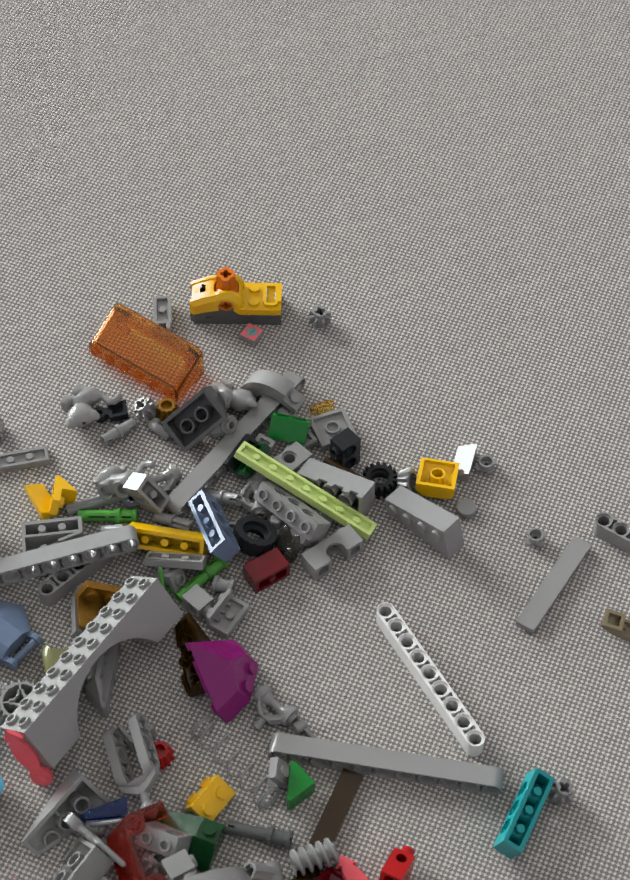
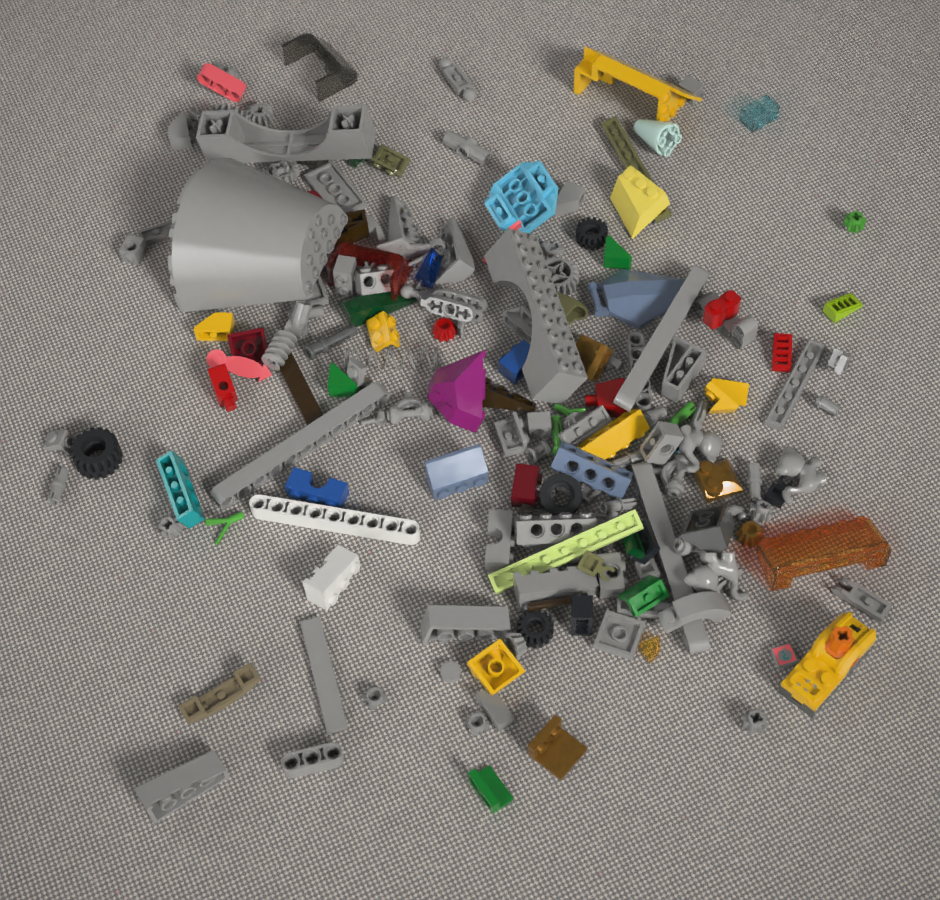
camera: 135 degrees right, 5 degrees up
none -> bright green plant [205,511,245,545]
none -> blue arch [285,467,349,508]
none -> white wedge [303,545,360,611]
none -> slope [424,443,489,500]
none -> green panel [468,766,513,814]
none -> blue brick [498,339,530,384]
none -> pearl gold bracket [528,714,587,780]
none -> olive plate [577,550,615,581]
none -> red torso [584,378,627,418]
none -> pearl gold slope [692,459,743,503]

